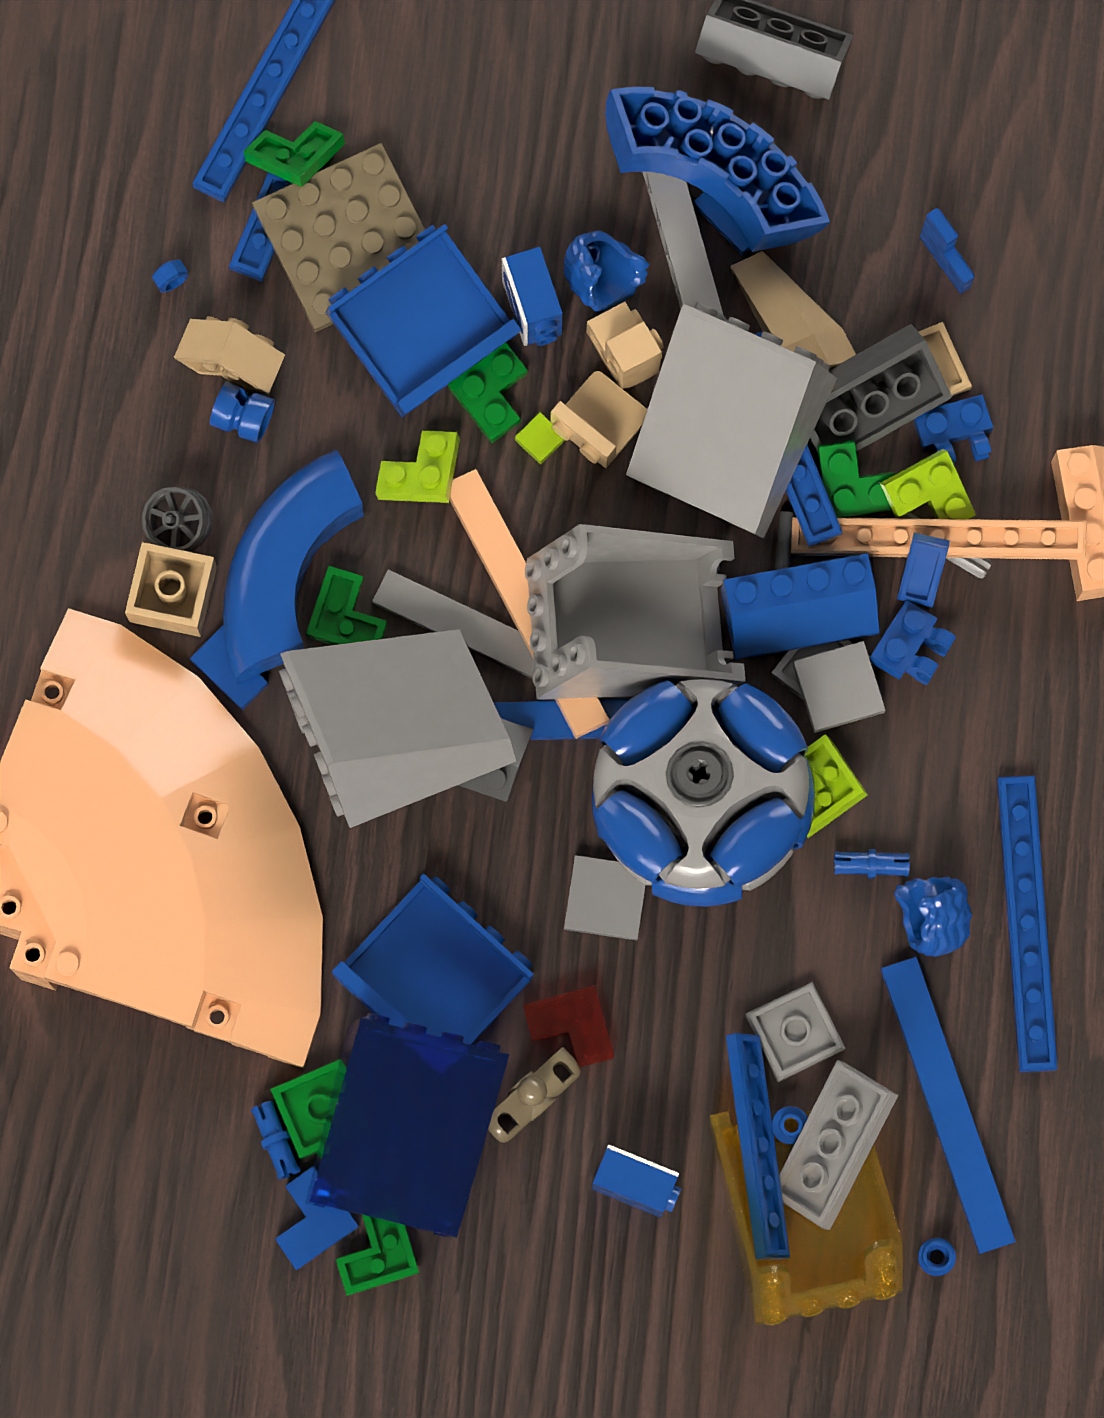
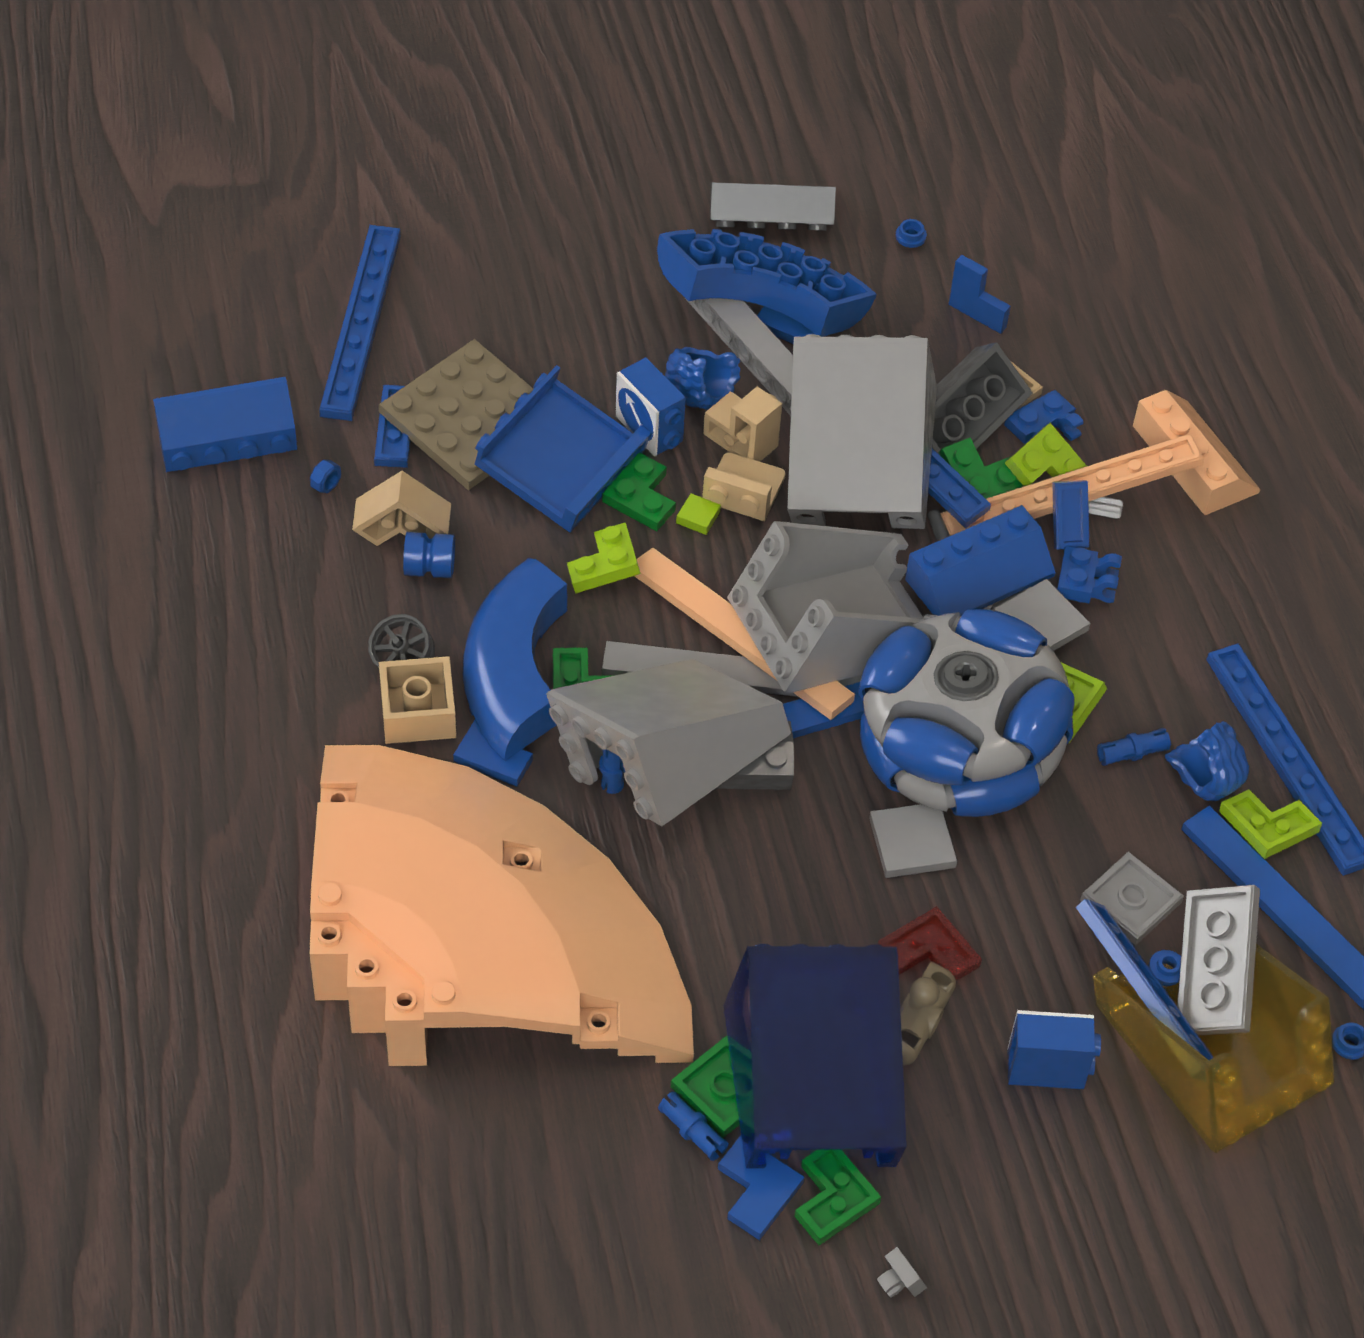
camera: 20 degrees left, 25 degrees down
green plate [243,121,345,187] -> none
blue panel [332,873,533,1077] -> none
none -> blue slope [153,377,297,472]
none -> light grey tile [877,1247,927,1298]
none -> blue plate [895,219,927,248]
none -> lime plate [1219,789,1322,859]

